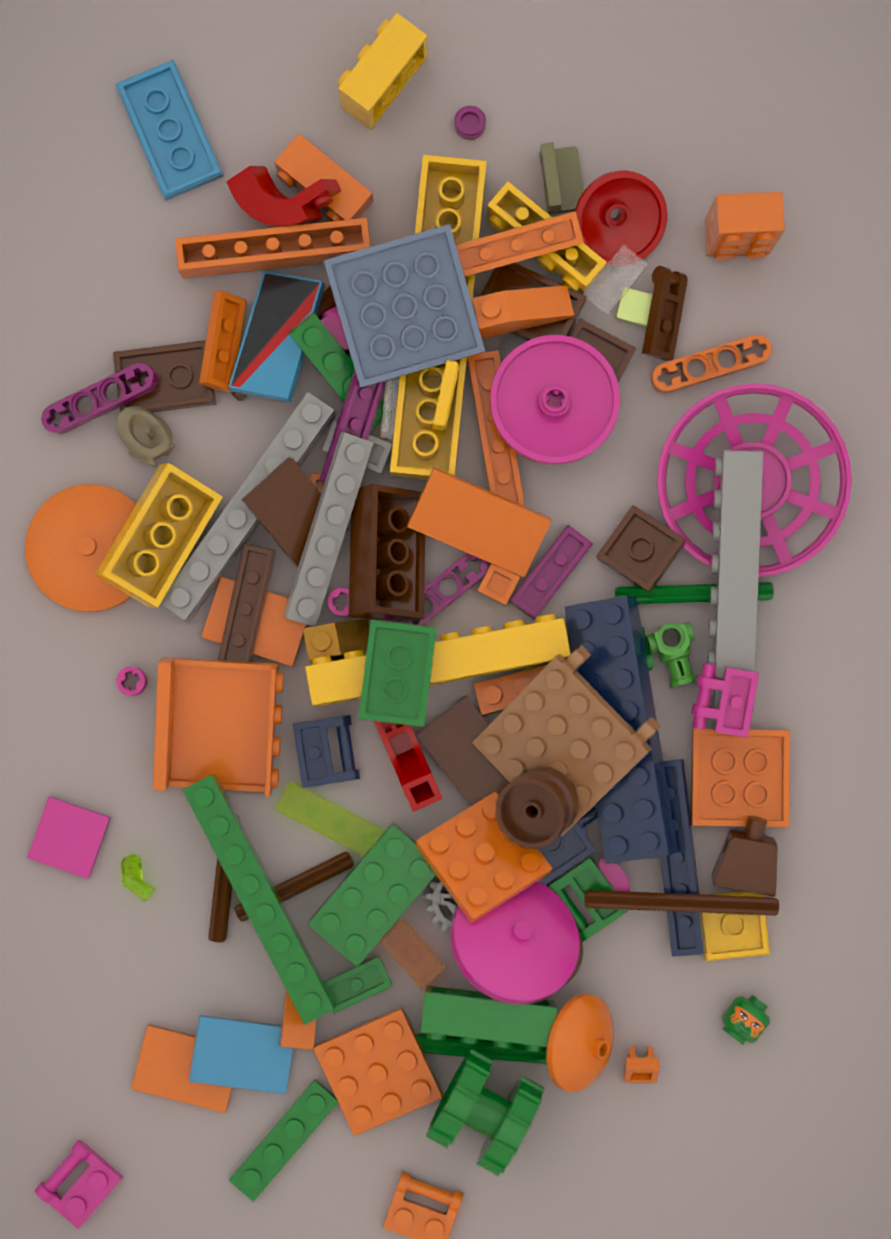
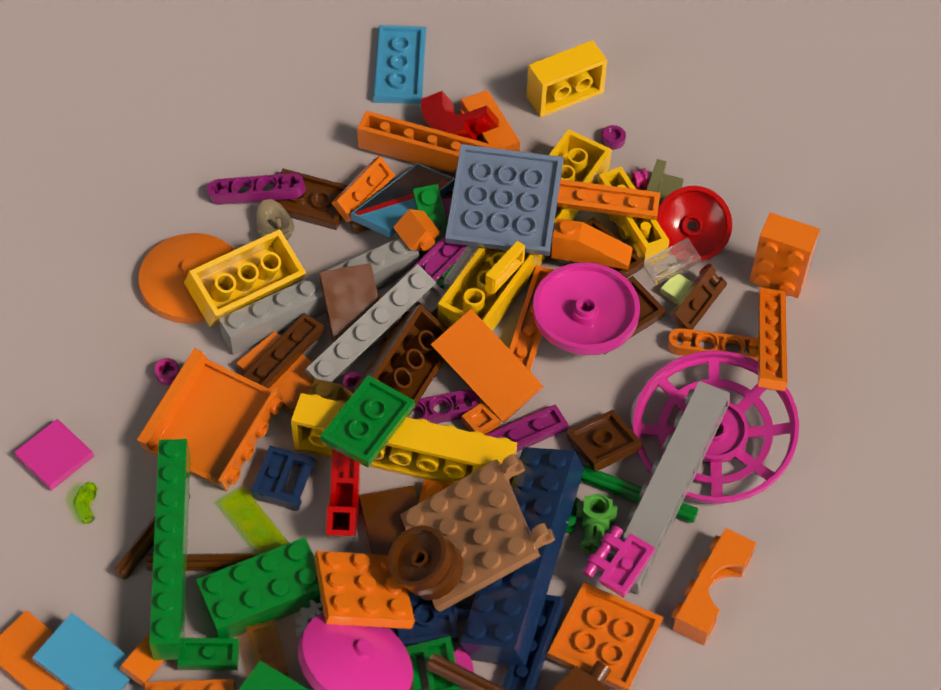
camera: 25 degrees right, 30 degrees down
none -> orange brick [393,209,441,251]
none -> dark pink bush [631,168,649,190]
none -> orange arch [671,528,757,646]
none -> orange plate [758,287,788,391]

